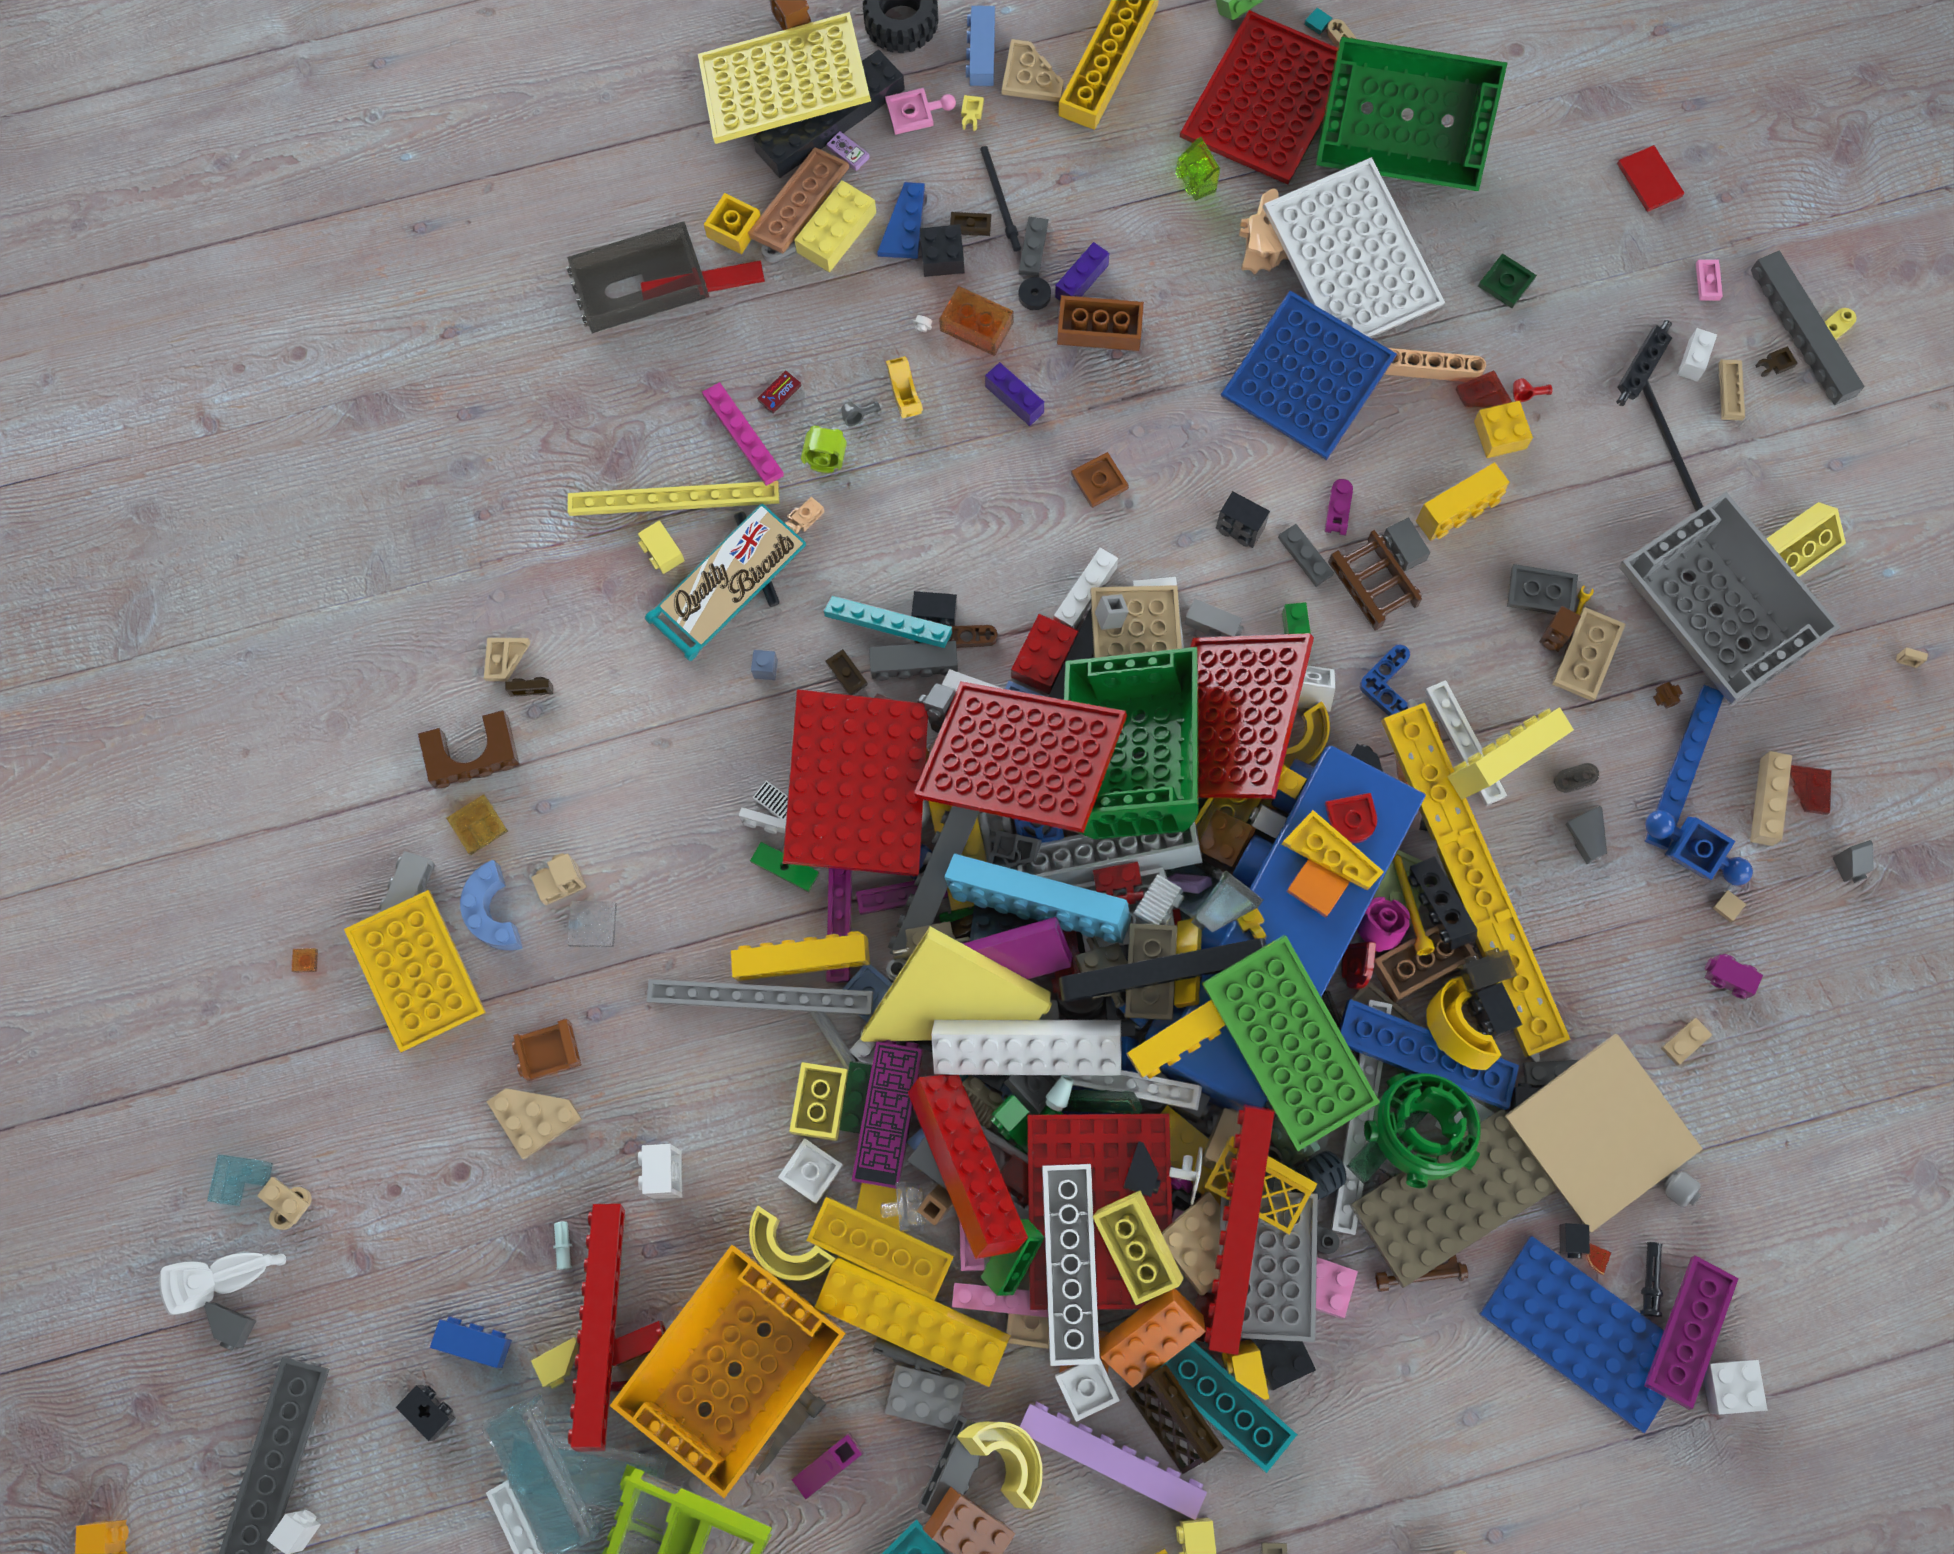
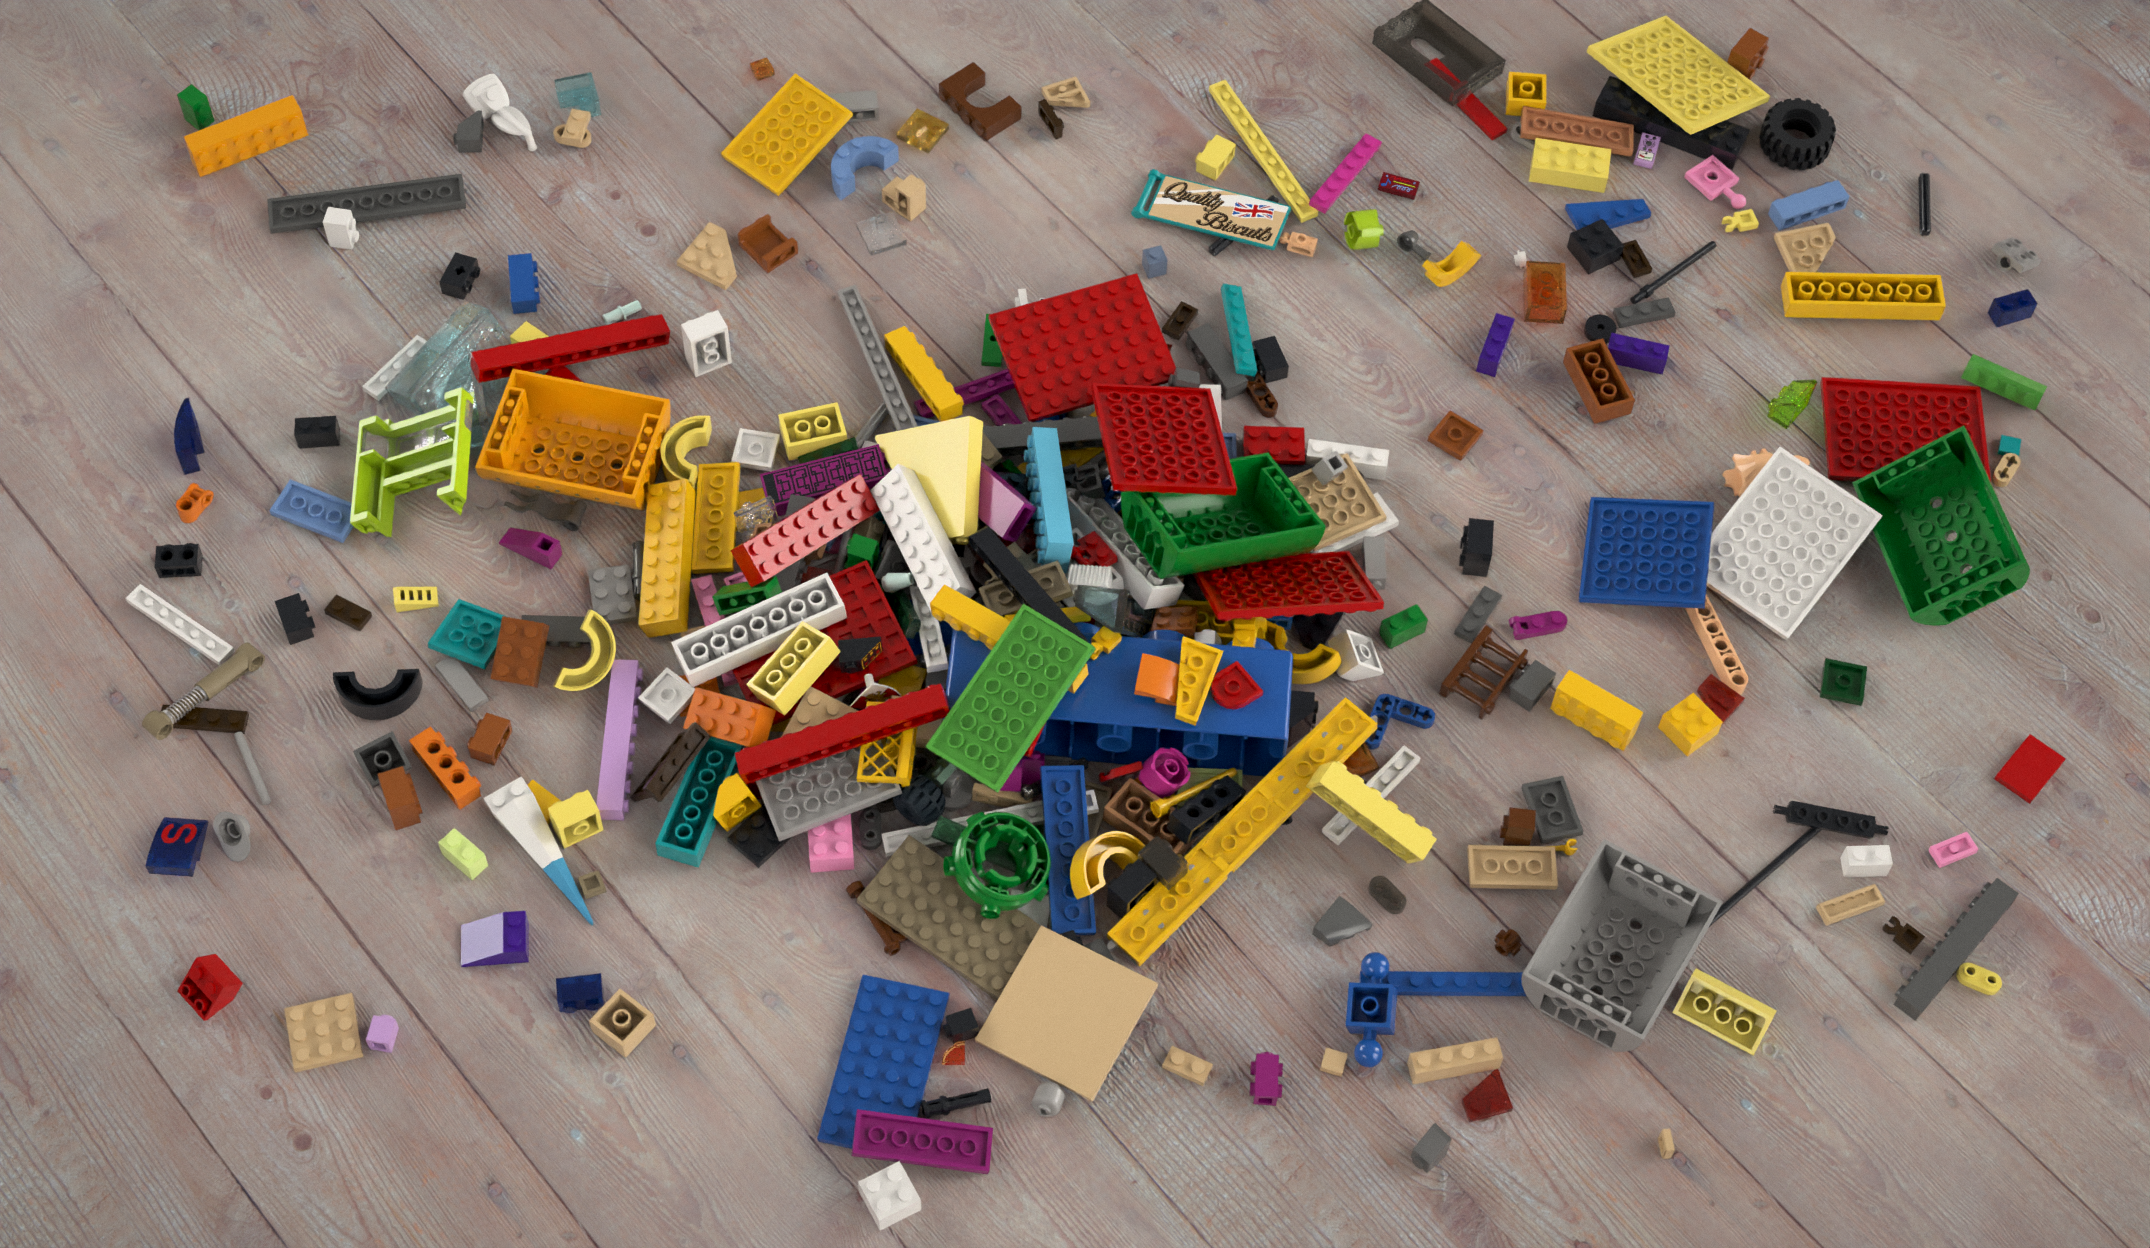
camera: 60 degrees right, 15 degrees down
red bar [1513,378,1553,402] -> none

